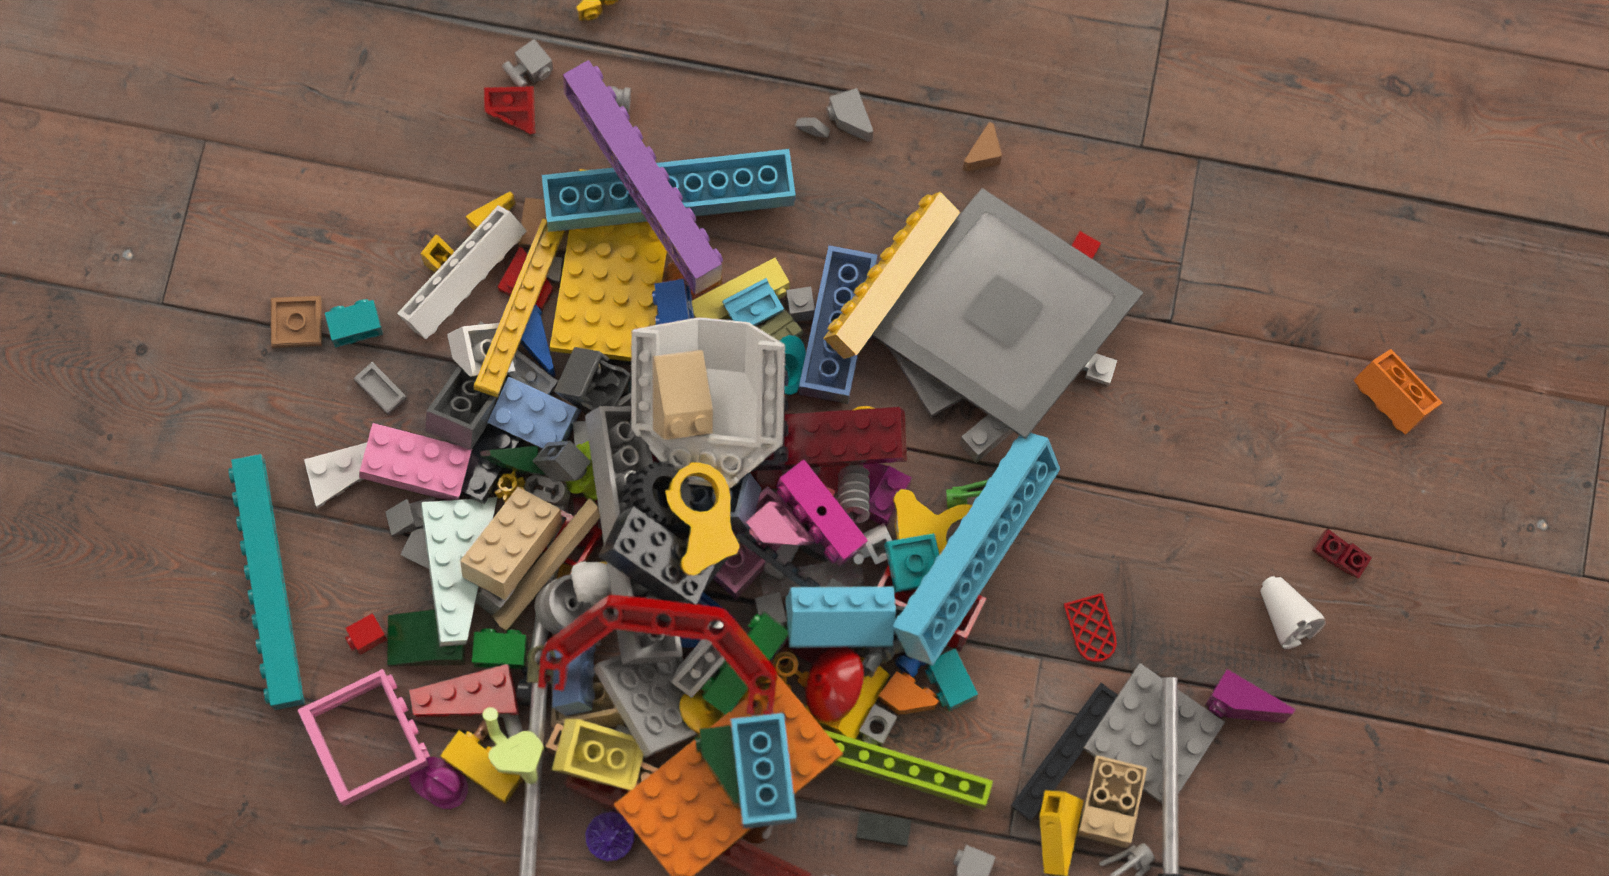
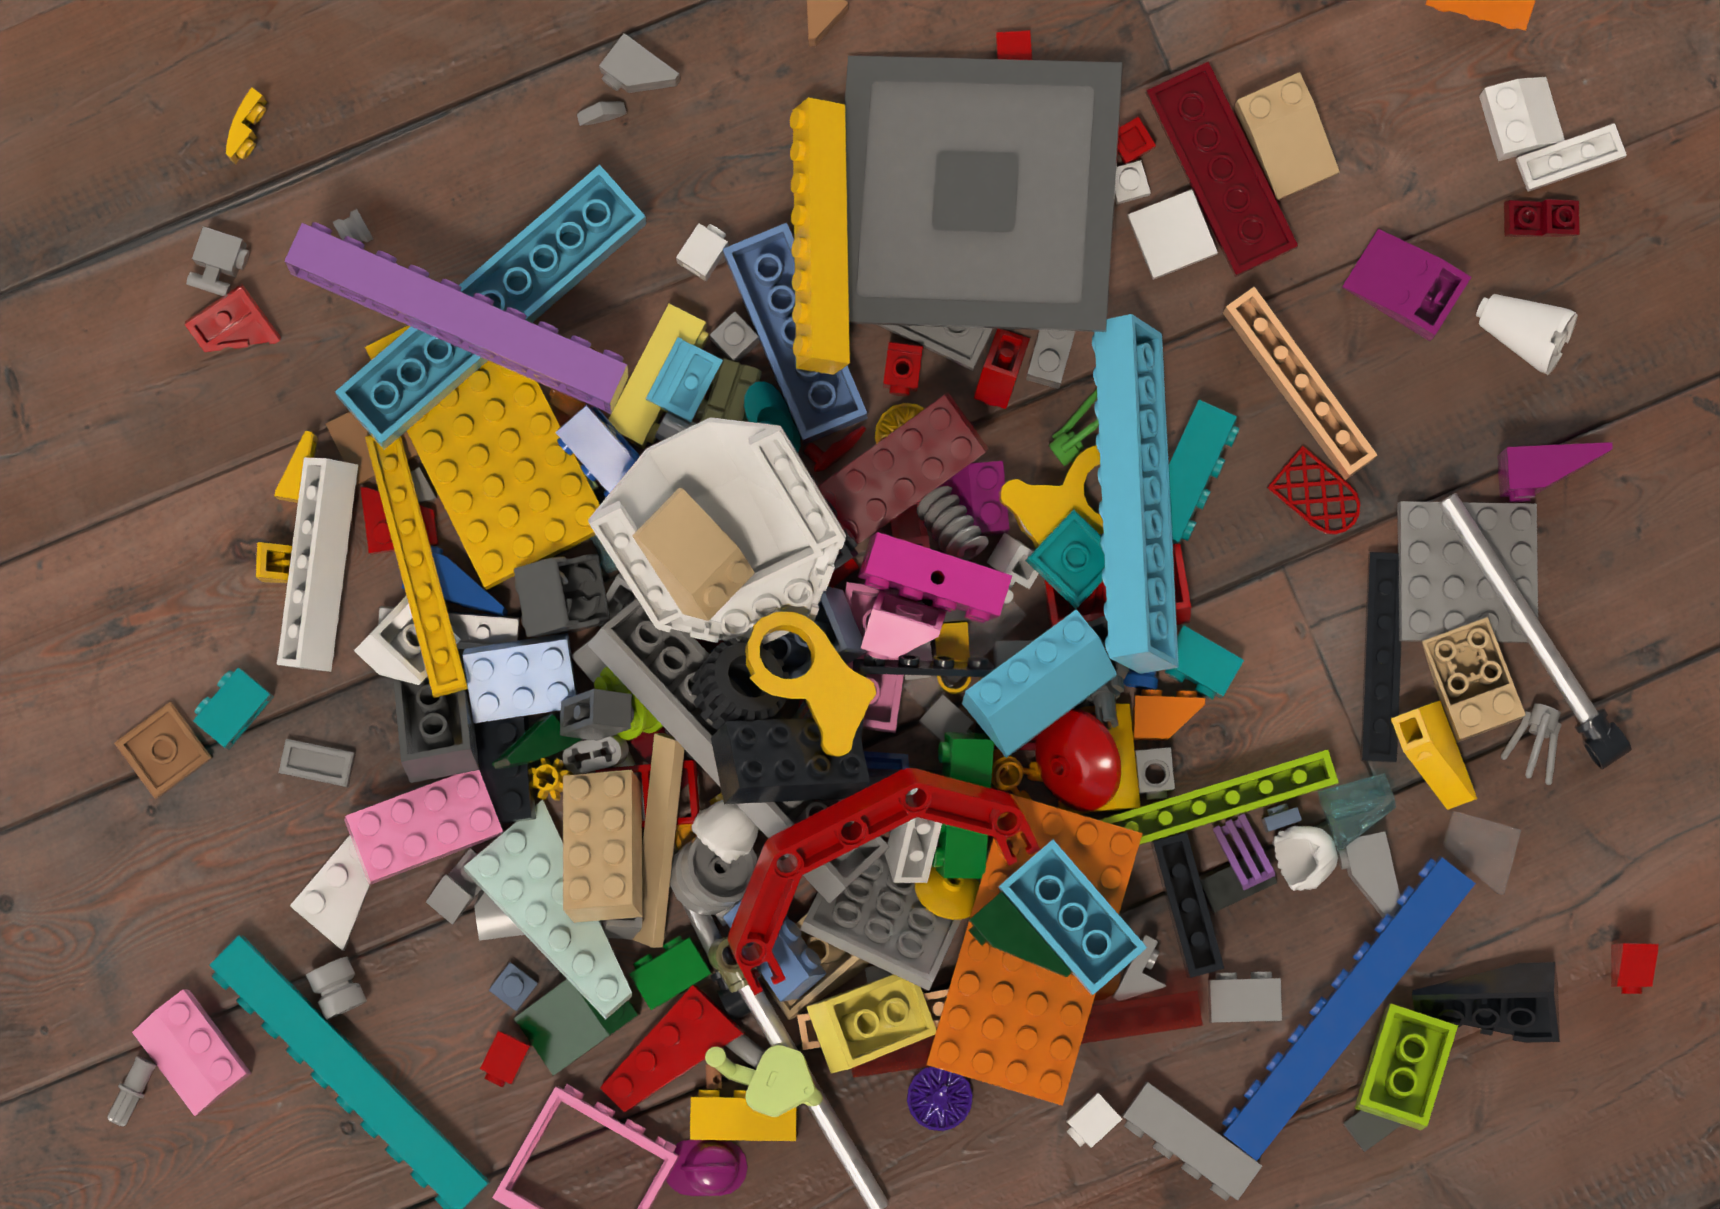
camera: 30 degrees left, 10 degrees up
none -> light grey axle [107,1056,156,1126]
none -> bright pink slope [132,989,252,1116]
none -> light grey wheel [306,956,367,1020]
none -> sand blue plate [489,962,539,1011]
none -> white brick [676,223,729,281]
none -> red bar [804,426,866,472]
none -> red brick [883,342,923,396]
none -> yellow piece [935,622,971,694]
none -> red slope [973,328,1030,409]
none -> light grey slope [1112,935,1167,1001]
none -> red plate [1117,117,1156,164]
none -> white tile [1127,189,1218,280]
none -> dark red plate [1146,61,1298,277]
none -> black brick [1150,832,1224,978]
none -> teal brick [1169,400,1240,544]
none -> medium lavender tile [1213,814,1275,890]
none -> light nougat brick [1223,287,1377,480]
none -> tan slope [1234,72,1340,201]
none -> sand blue plate [1261,803,1302,833]
none -> white hair [1272,826,1338,891]
none -> clear light blue wing [1318,773,1396,850]
none -> magenta slope [1342,229,1471,341]
none -> white slope [1479,77,1565,162]
none -> white plate [1516,123,1627,192]

